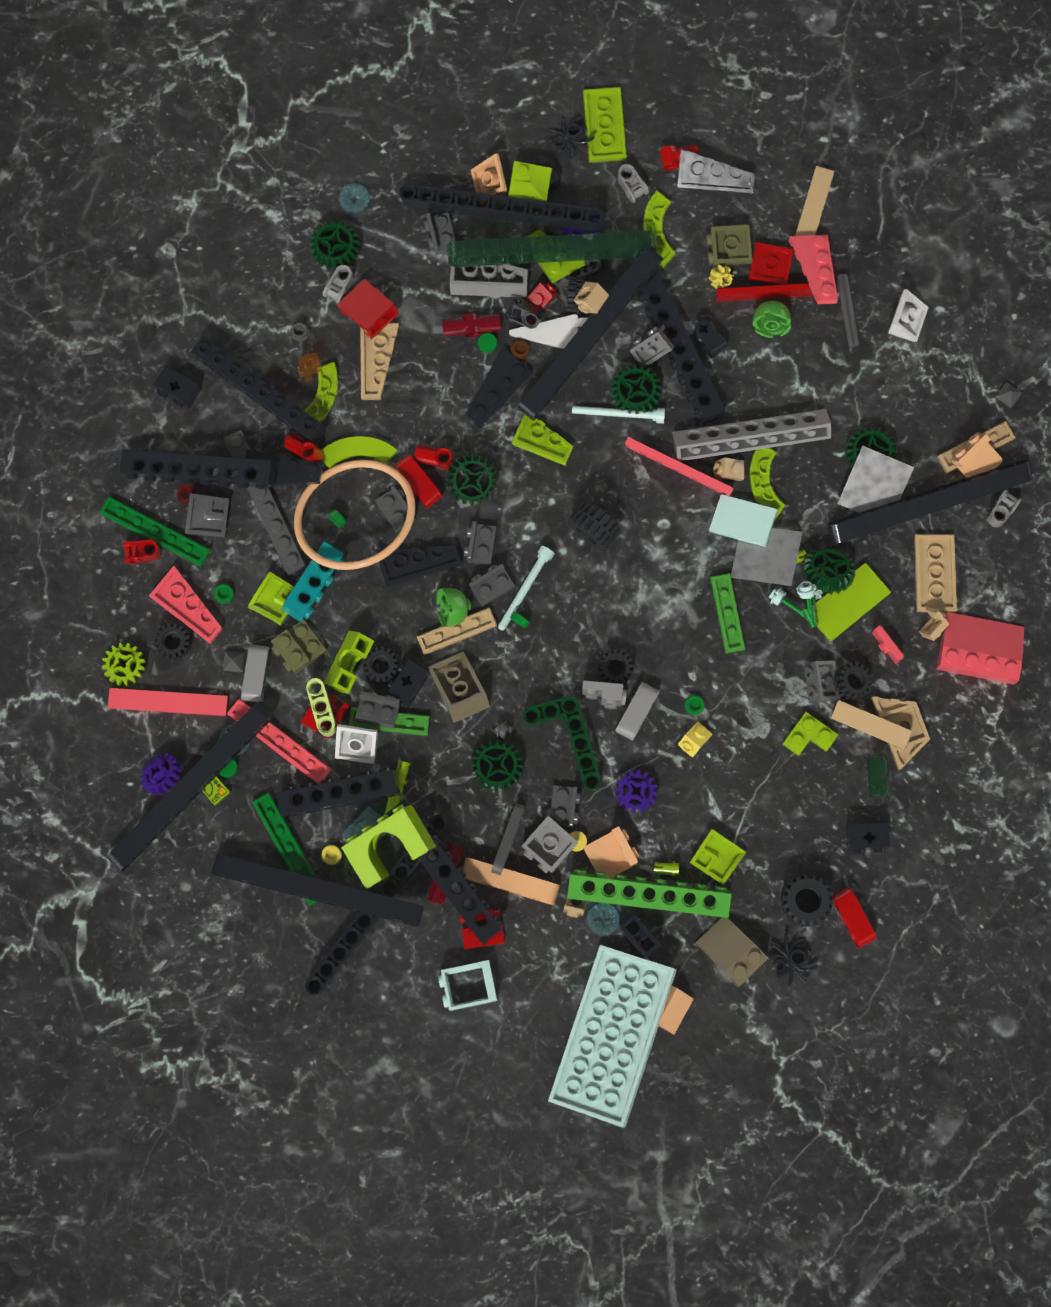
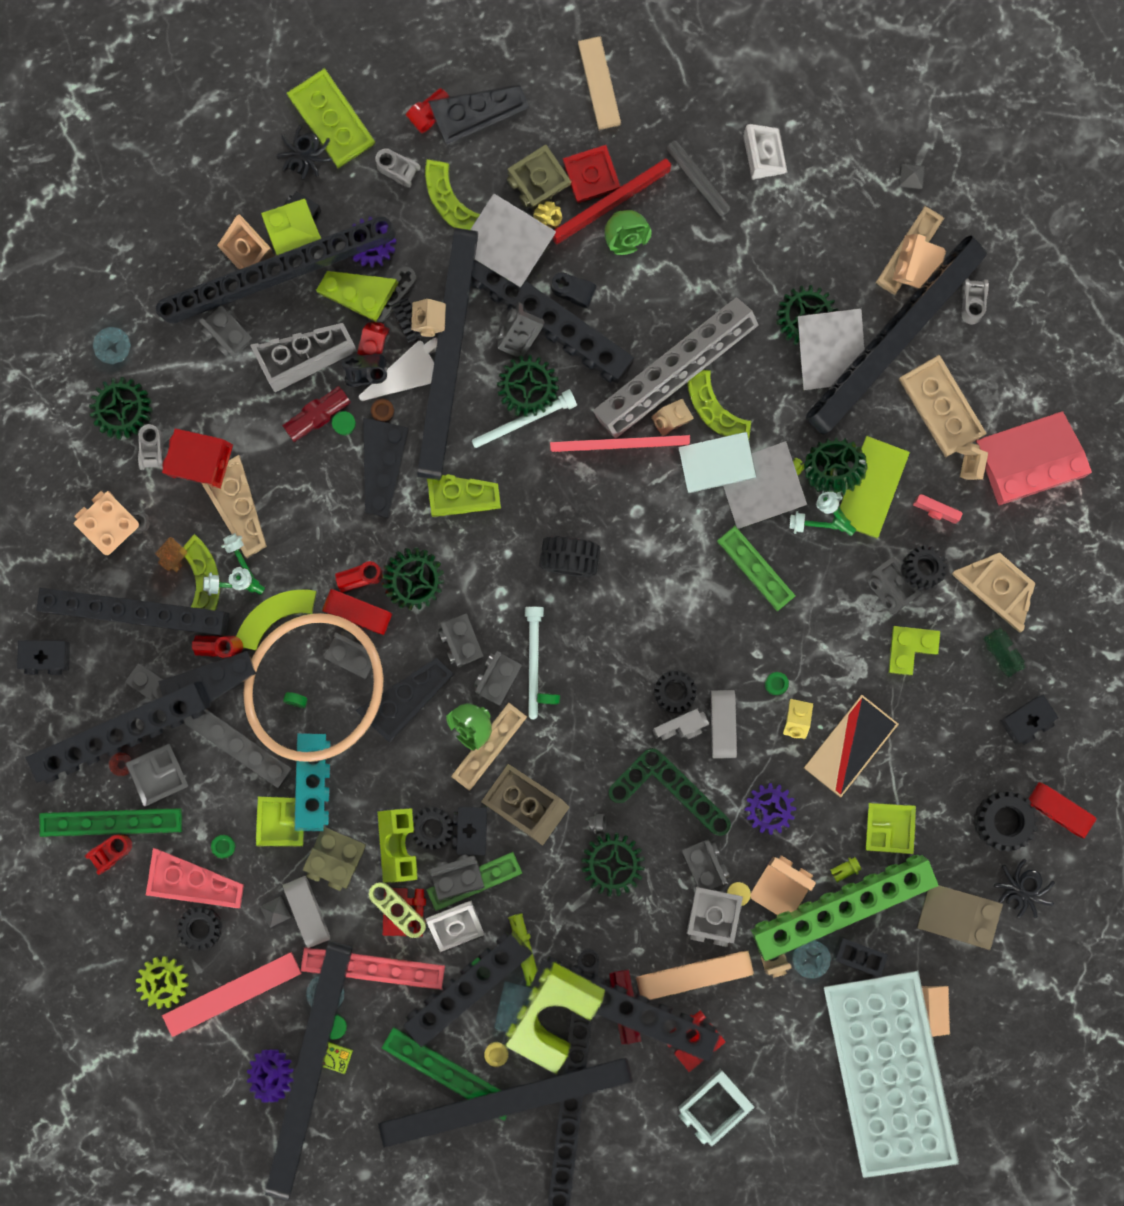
camera: 35 degrees left, 5 degrees up
clear green beam [447,231,657,267] -> none
dark grey beam [491,803,525,876] -> none
coral wing [789,235,838,304] -> none
tan tile [831,700,913,750] -> none
none -> light nougat bracket [73,491,139,555]
none -> light aqua plant [203,533,265,596]
none -> flat silver sticker [471,194,556,287]
none -> tile [804,695,898,797]

